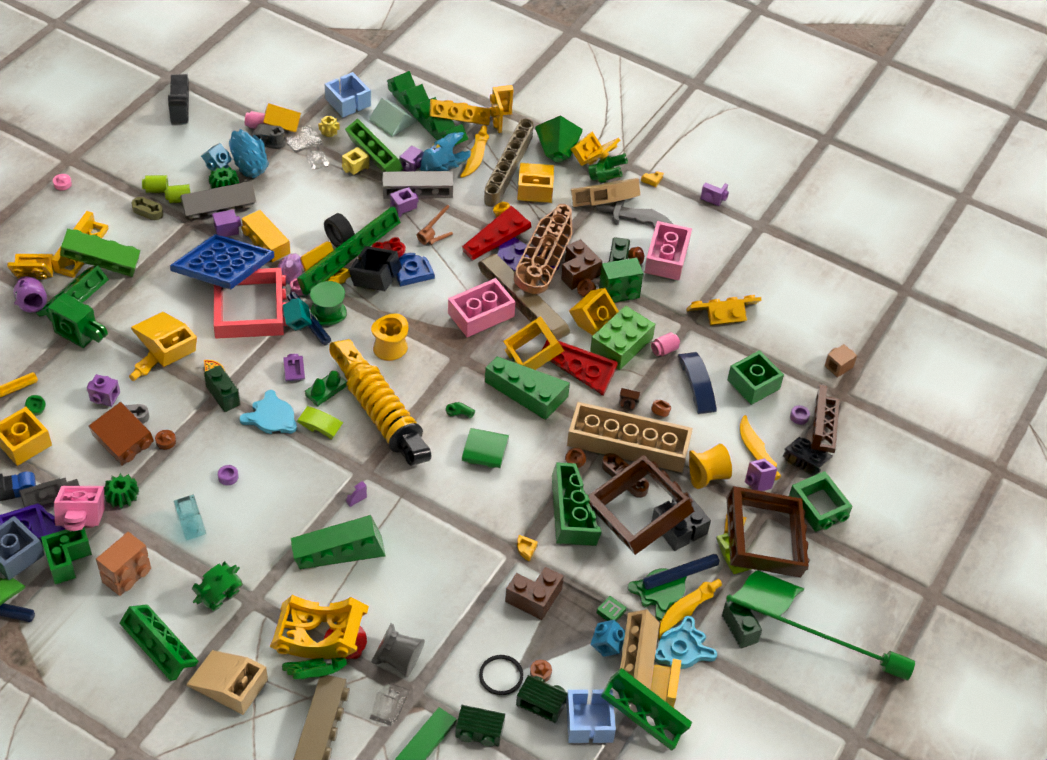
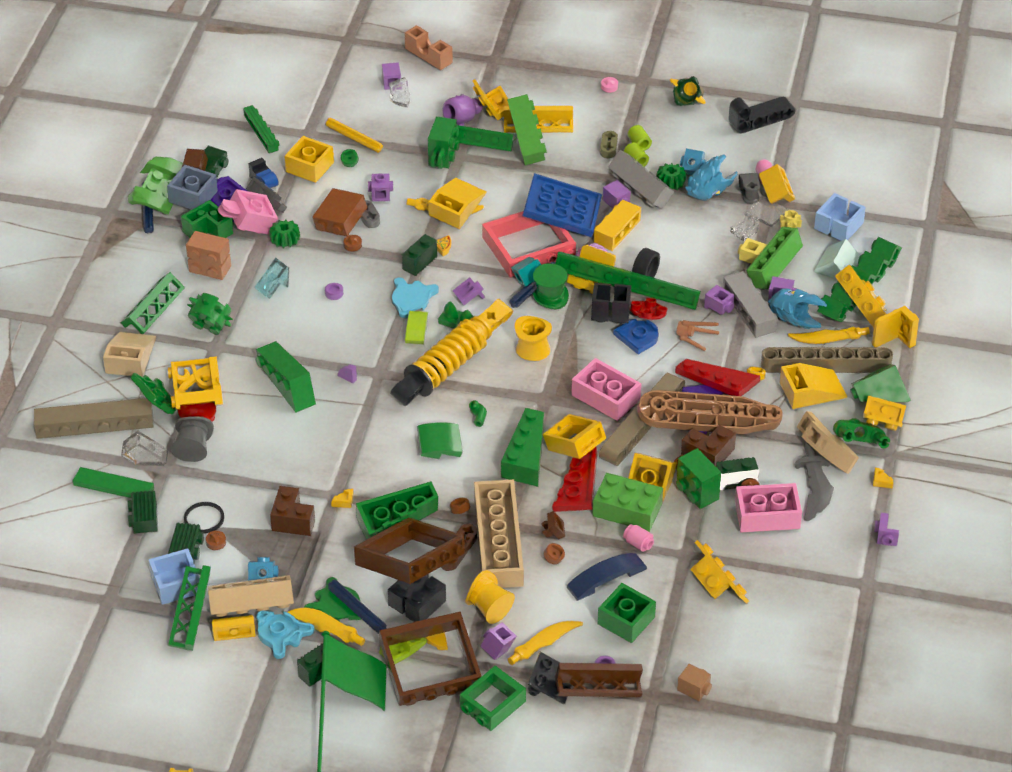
camera: 75 degrees right, 5 degrees down
green tile [596,596,627,621] -> none
none -> dark green hair [670,76,706,106]

